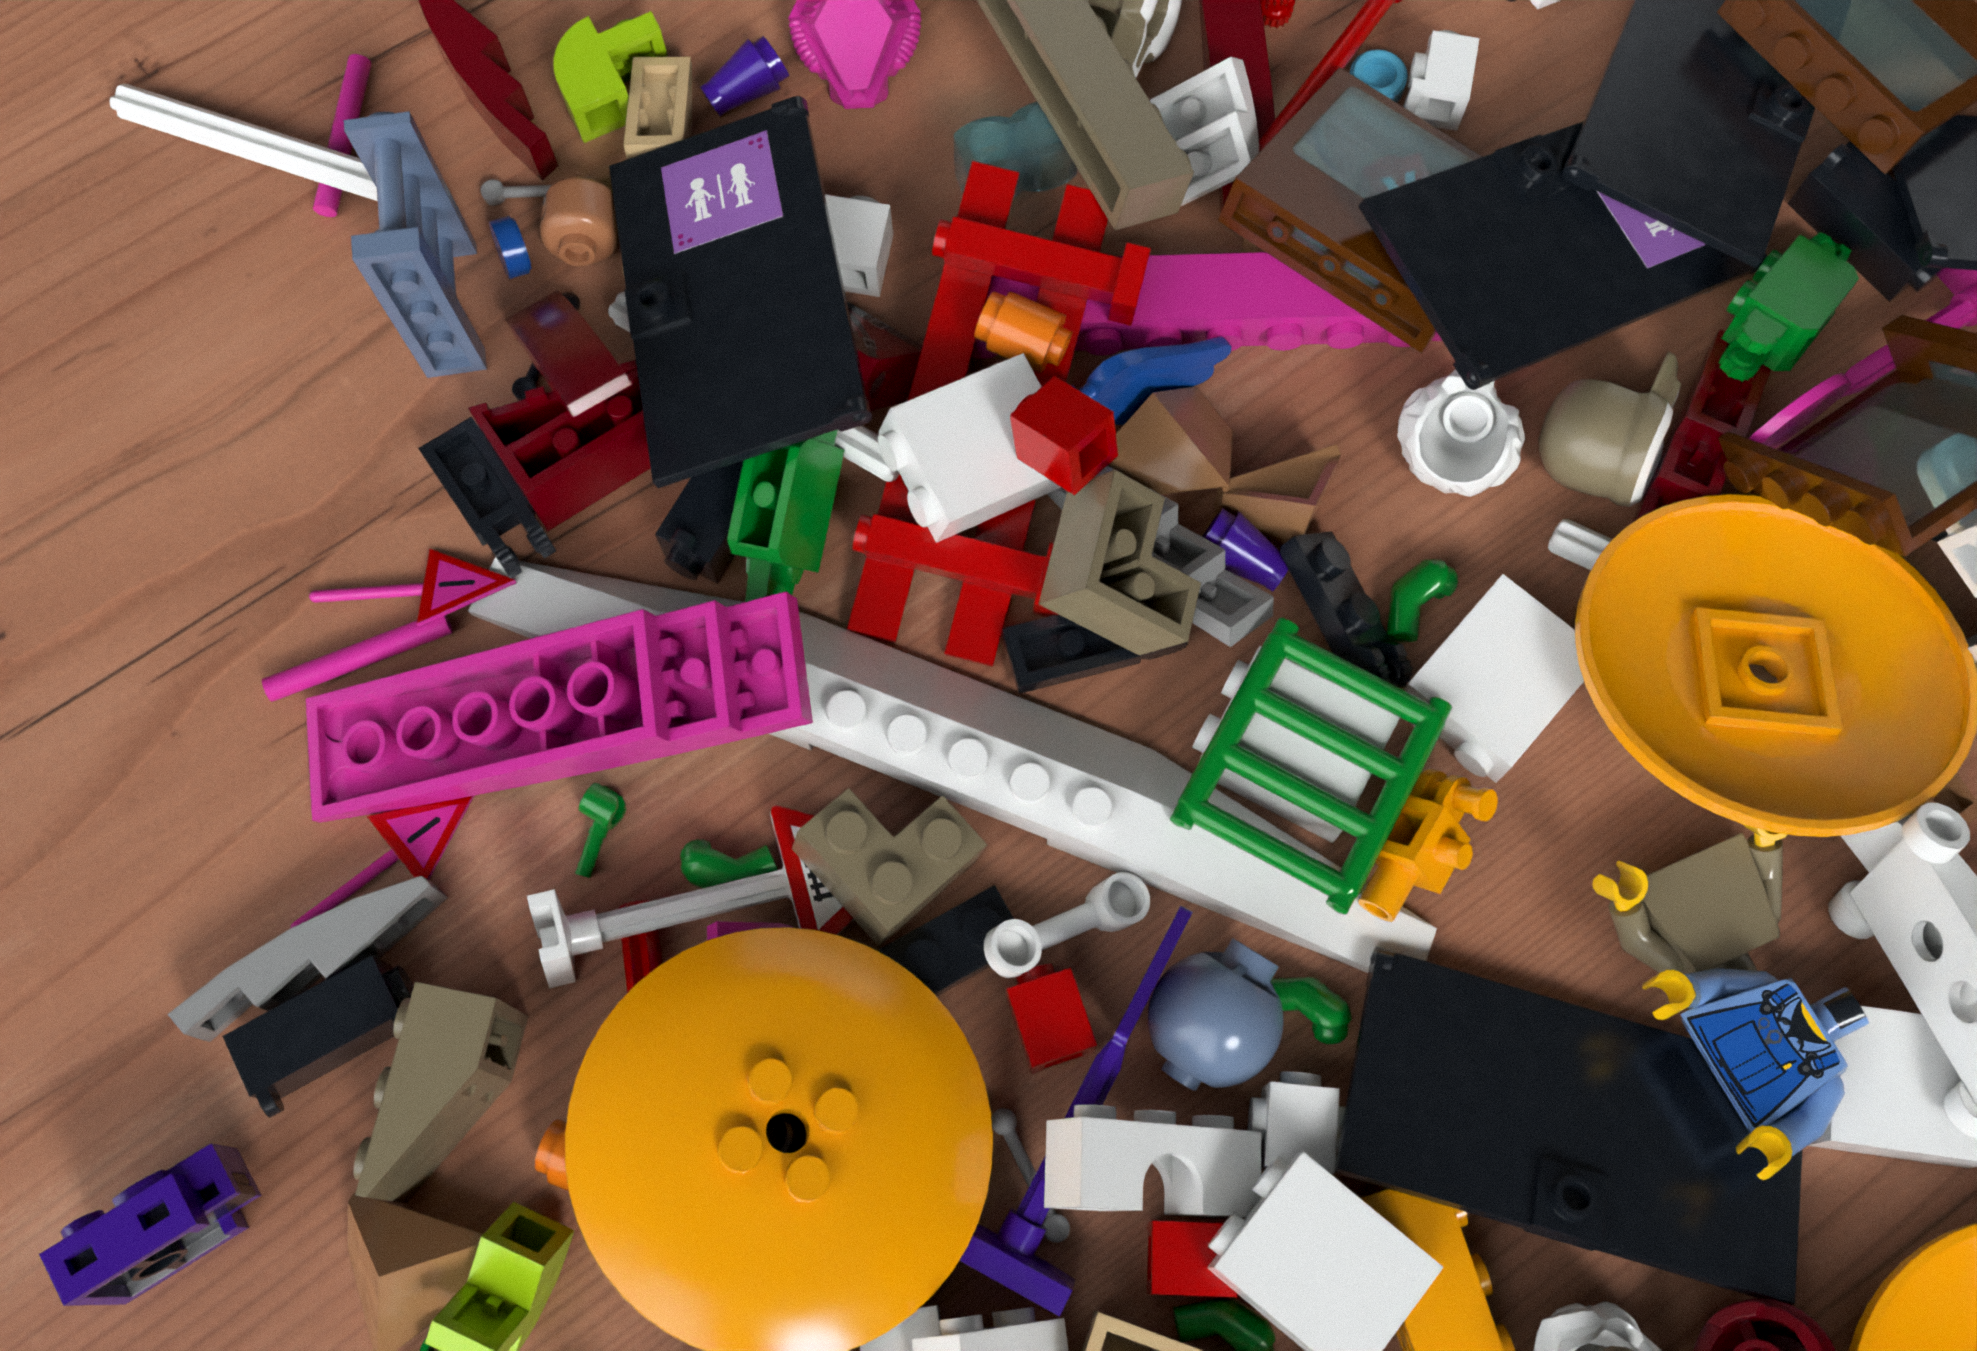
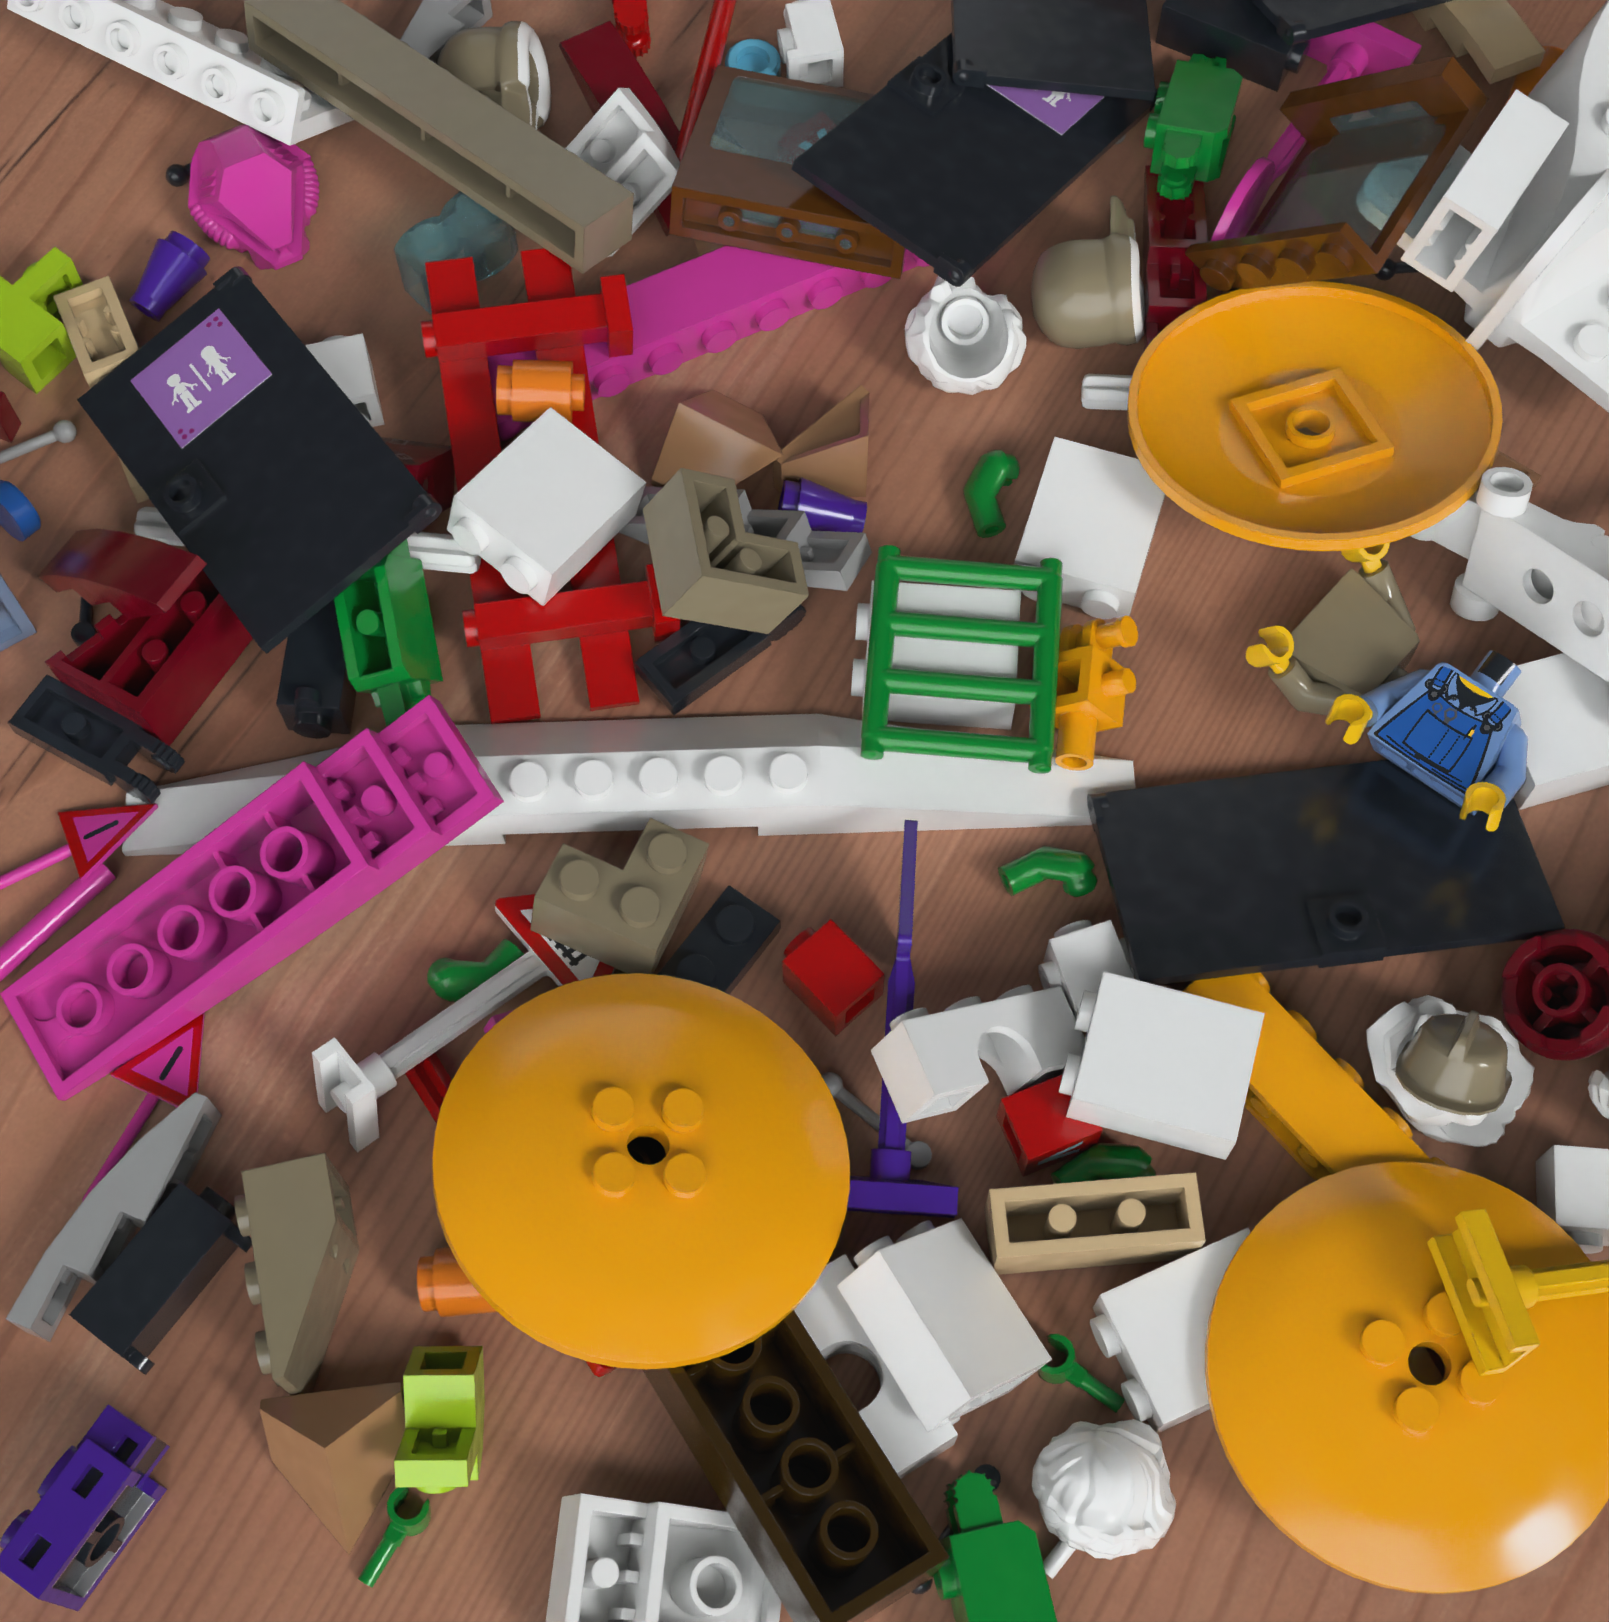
camera: 25 degrees left, 5 degrees down
nougat head [540,175,618,266] -> none
green hand [575,783,626,878] -> none
white bar [984,872,1150,978] -> none
red brick [1010,376,1118,496] -> none
blue animal [1071,336,1232,425] -> none
sand blue brick [1148,938,1284,1091] -> none
black hinge [1279,531,1413,688] -> none

